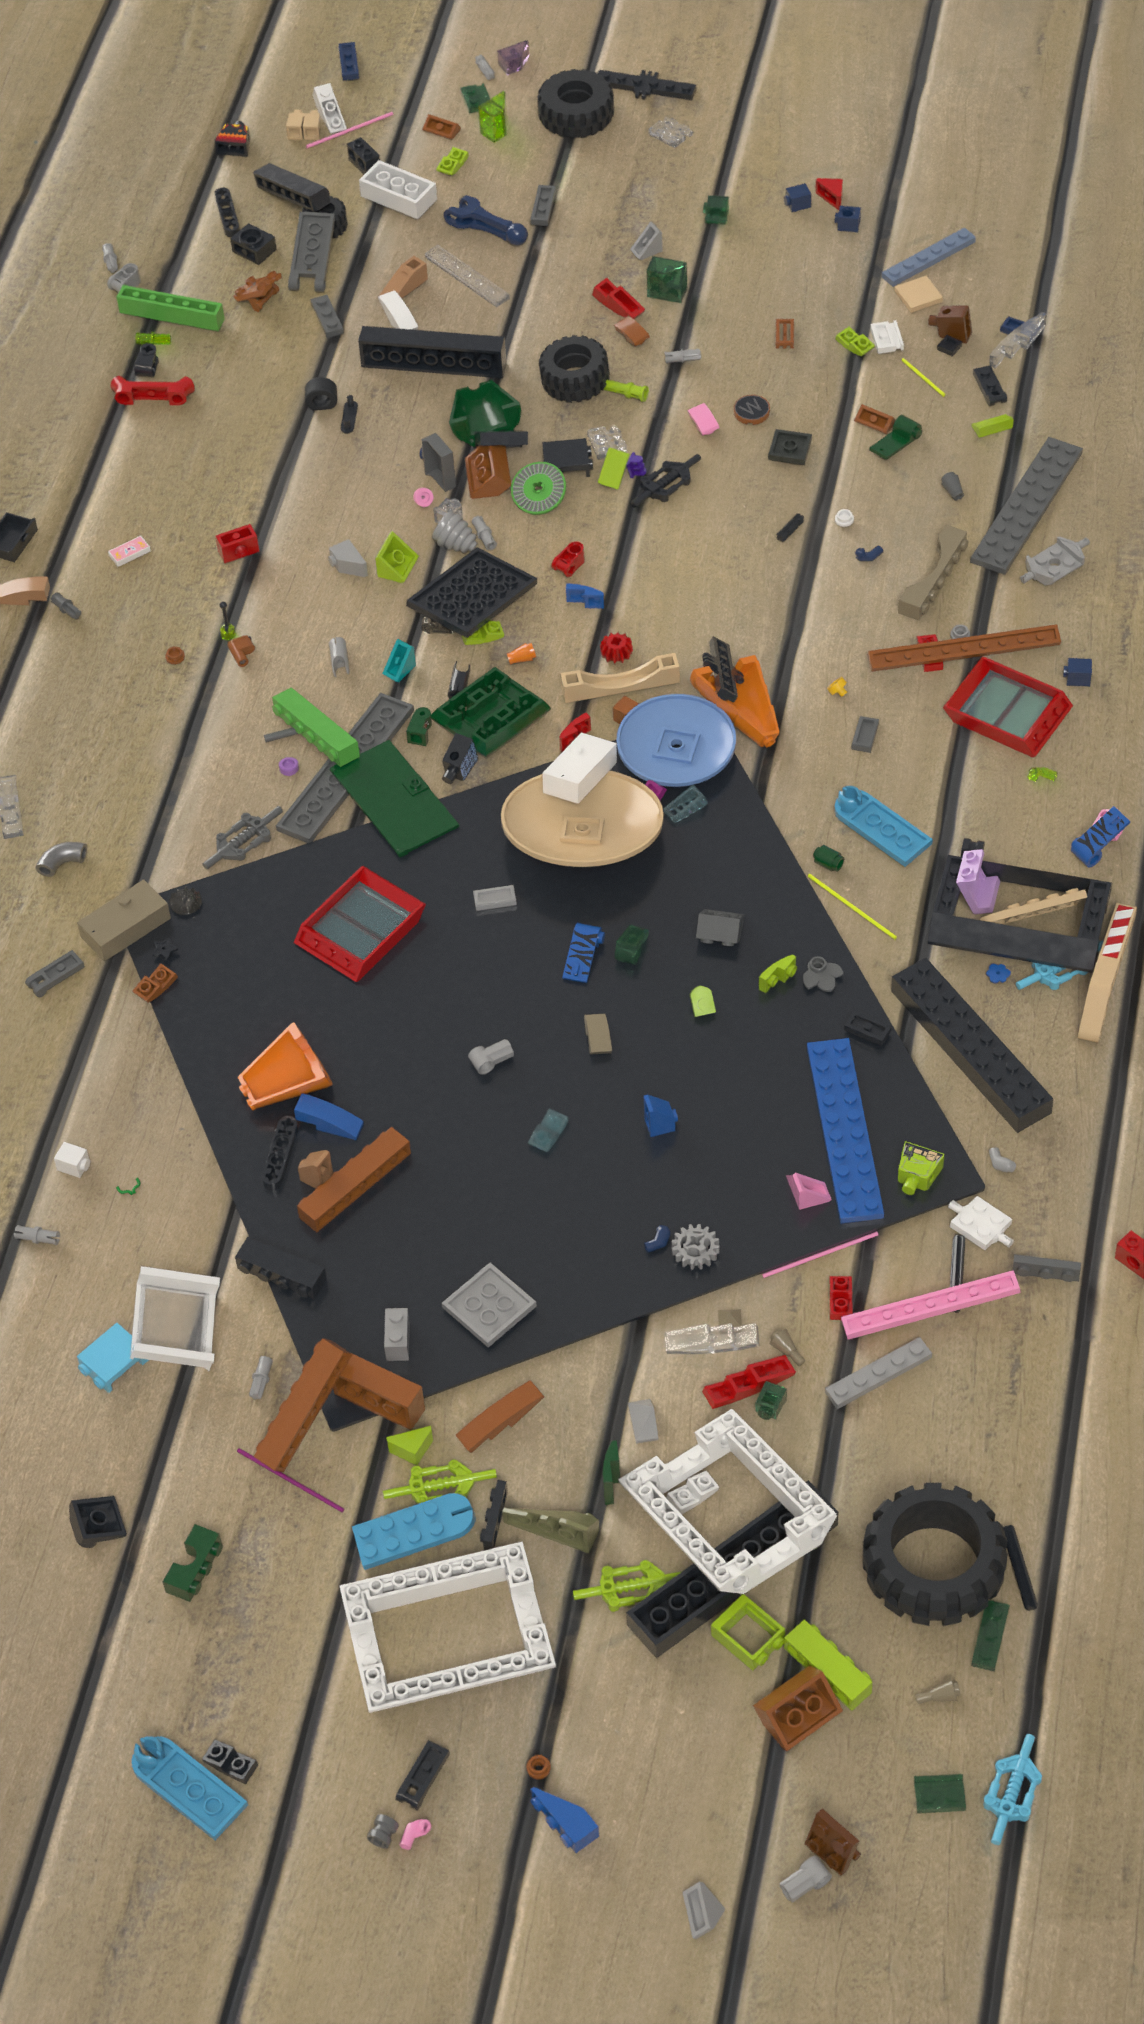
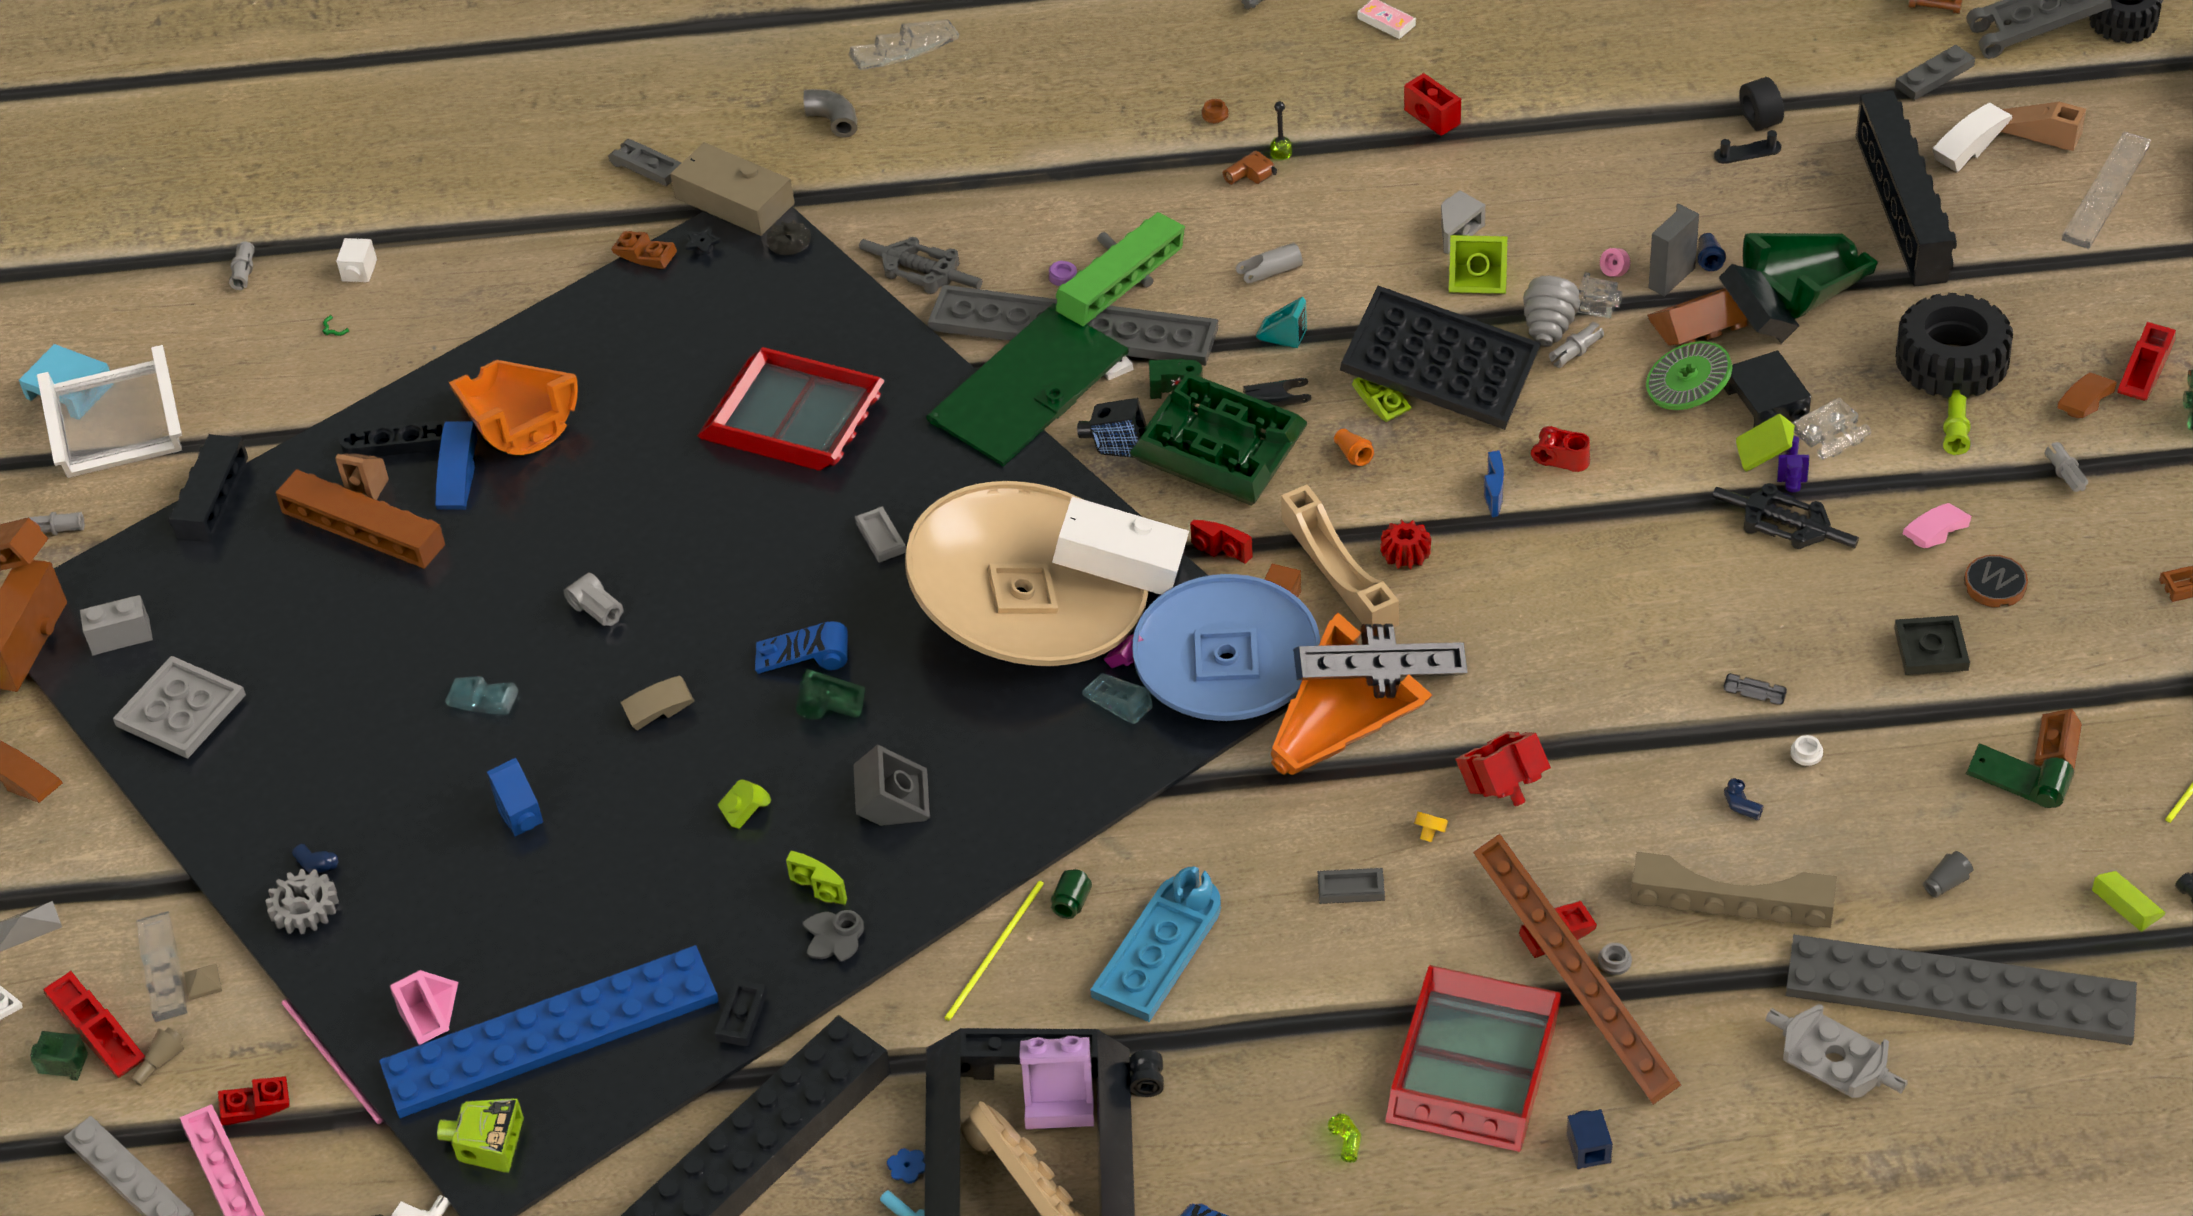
camera: 75 degrees right, 5 degrees down
none -> red brick [1455,731,1551,806]

